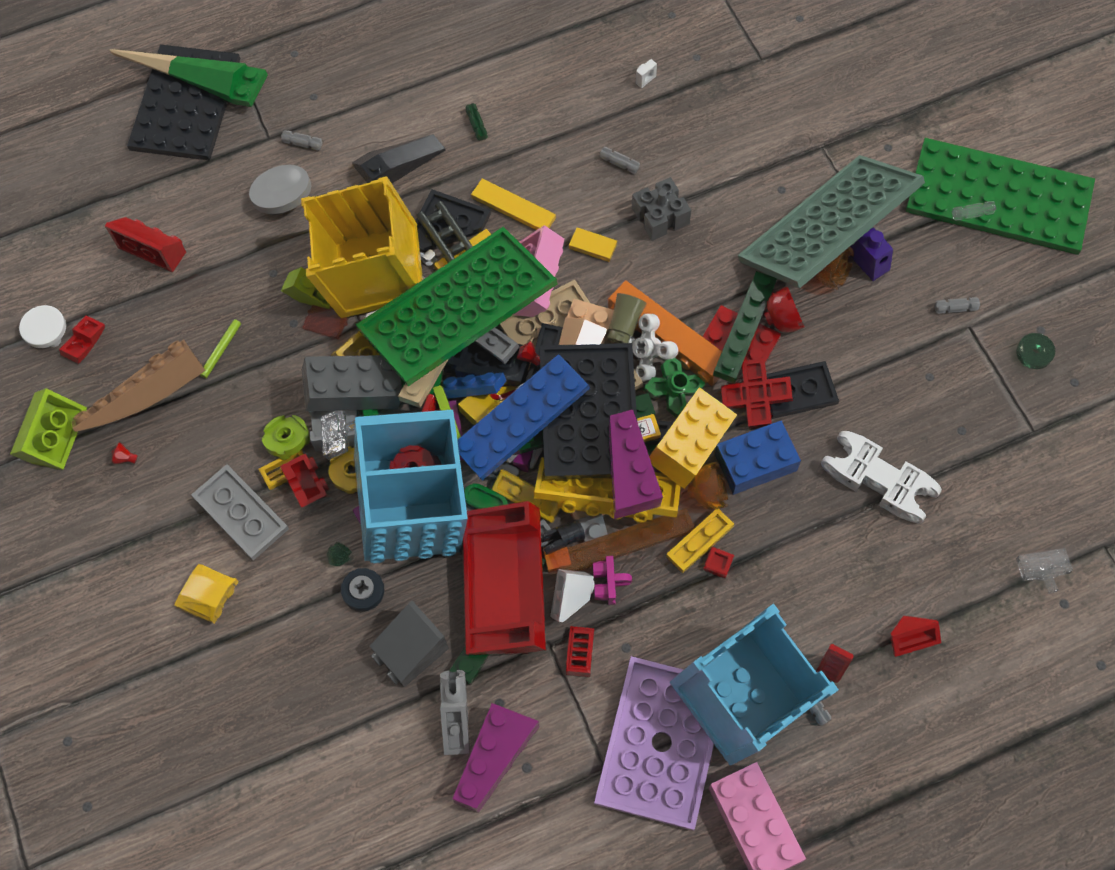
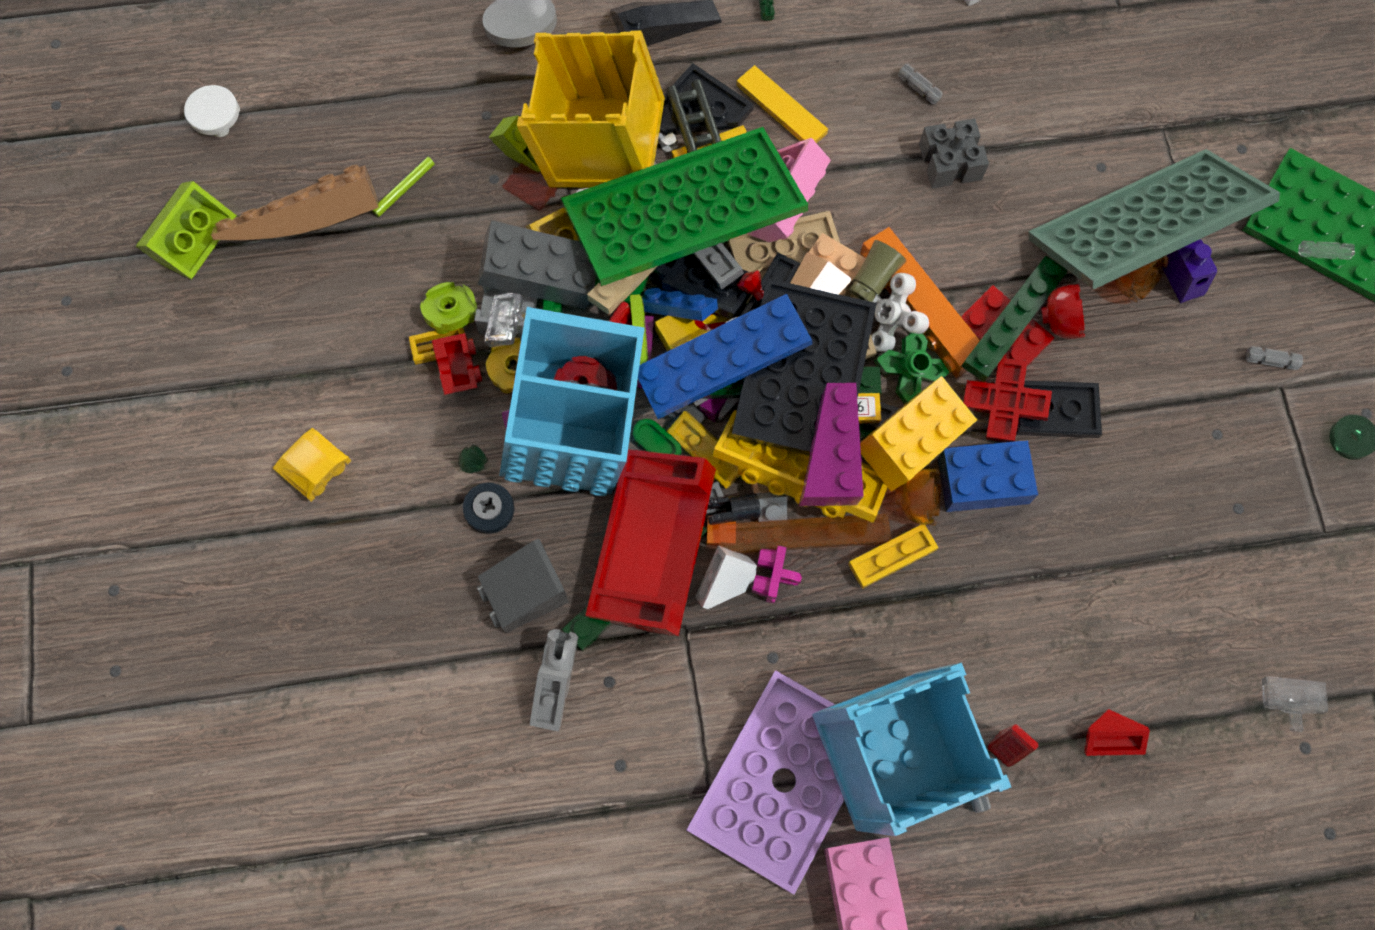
camera: 10 degrees right, 5 degrees up
red slope [59,315,105,364] -> none
red slope [105,217,186,272] -> none
red rock [112,442,138,464] -> none
light grey plate [191,464,289,561] -> none
magenta wedge [453,703,540,813] -> none
red slope [566,626,594,677] -> none
yellow tile [569,227,617,262] -> none
red tile [703,547,734,579] -> none
white piece [821,431,942,523] -> none

